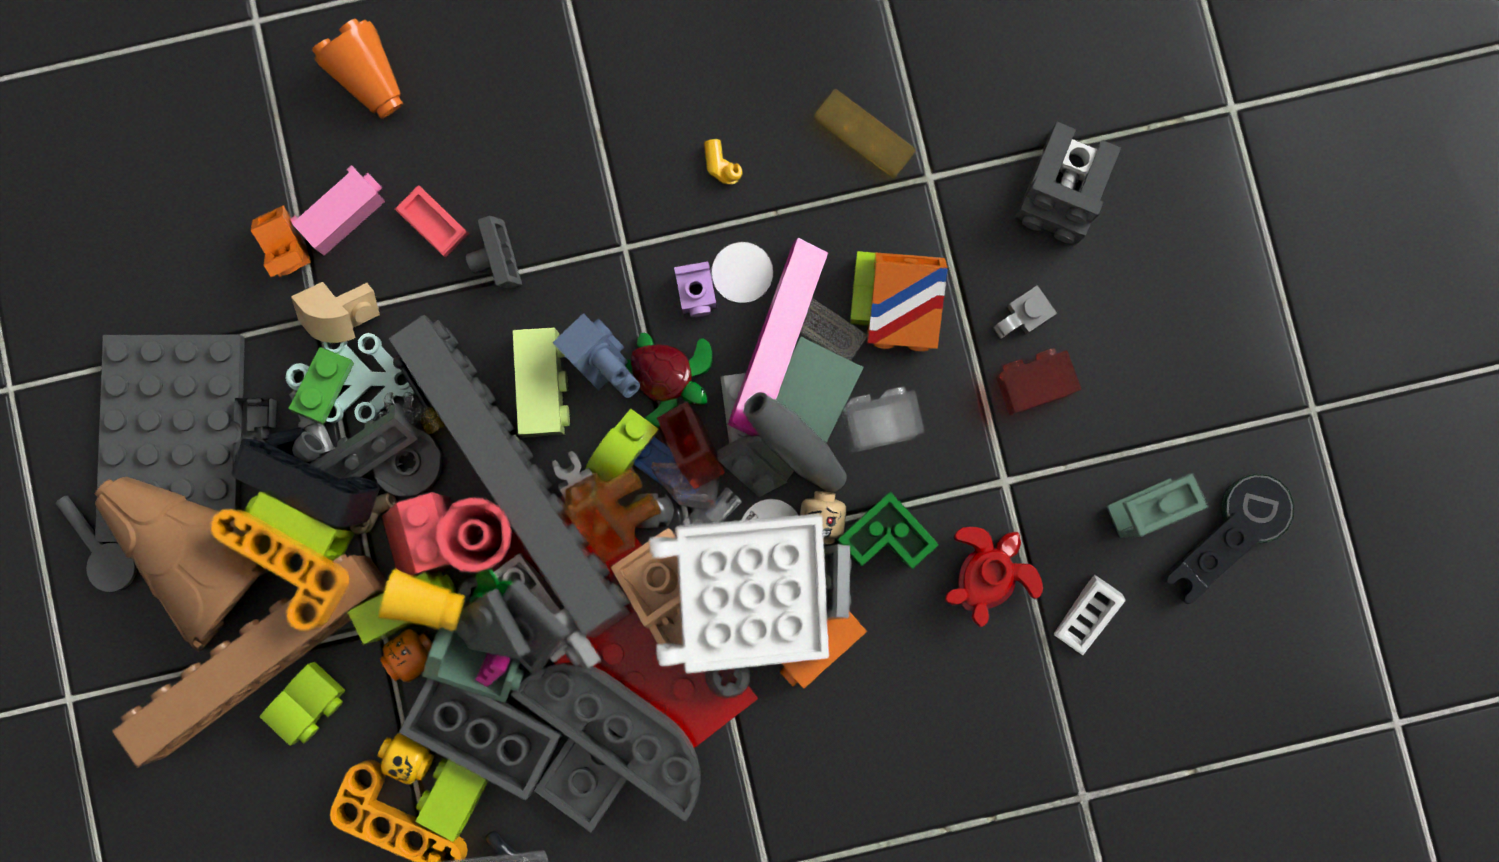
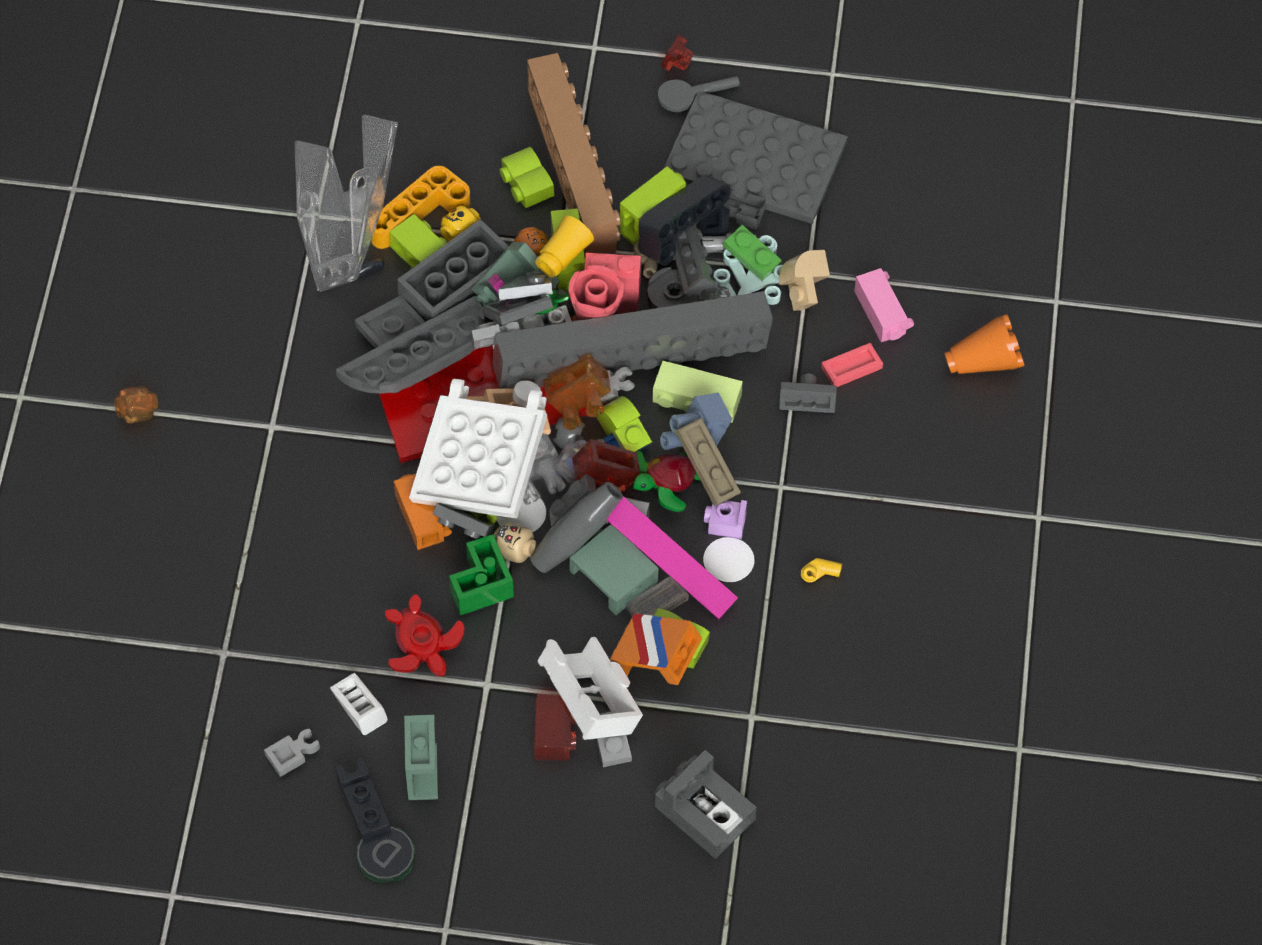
camera: 105 degrees right, 25 degrees down
medium nougat cone [95,476,271,652] -> none
light orange beam [211,509,349,630] -> none
orange brick [251,205,311,277] -> none
dark grey hinge [258,432,325,493] -> none
dark grey piece [705,667,750,699] -> none
clear yellow tile [814,88,917,179] -> none
clear brick [841,387,925,454] -> none
none -> light grey plate [264,729,320,777]
none -> white piece [512,381,541,408]
none -> white piece [538,637,643,740]
none -> clear red tile [661,35,694,71]
none -> dark tan tile [675,418,741,507]

